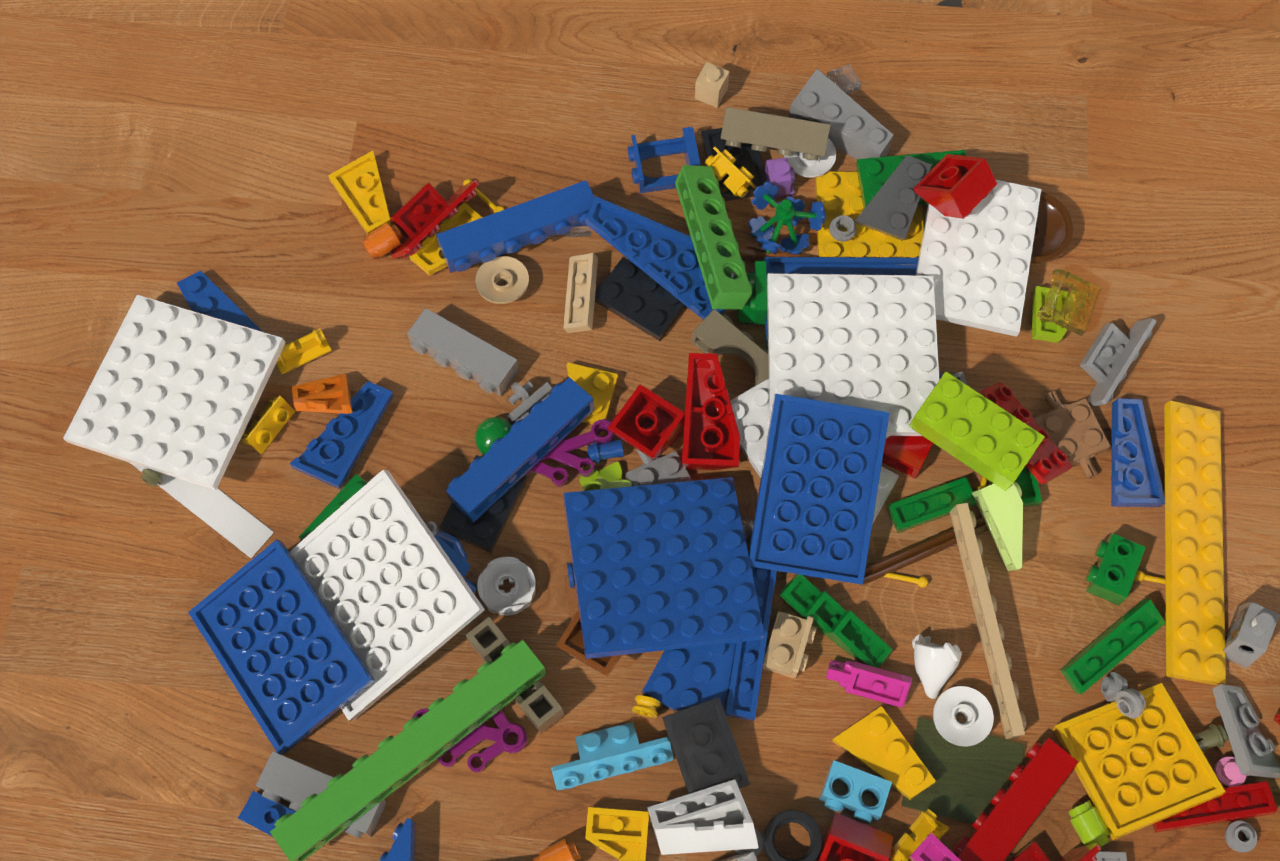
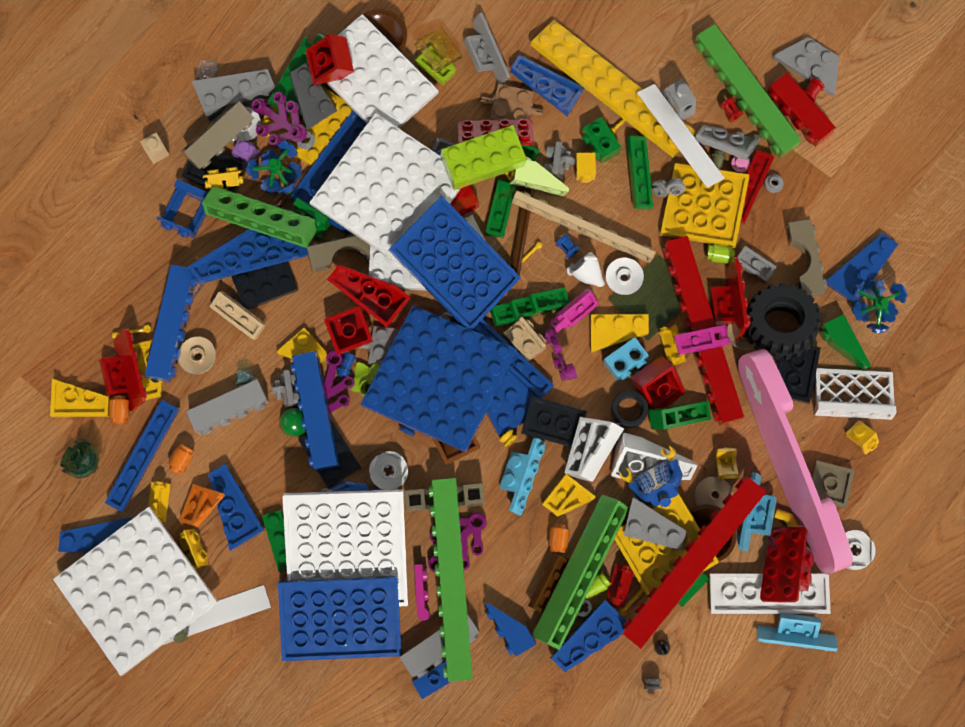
camera: 55 degrees left, 10 degrees up
none -> clear green cylinder [60,439,99,479]
none -> blue plate [105,400,180,512]
none -> orange brick [167,444,194,474]
none -> clear light blue plate [236,368,254,386]
none -> magenta plant [252,92,307,146]
none -> dark pink plate [414,564,430,621]
none -> magenta plant [543,328,577,381]
none -> light grey hips [544,142,576,180]
none -> blue bush [556,234,580,259]
none -> yellow brick [576,153,596,183]
none -> white sticker [637,84,725,188]

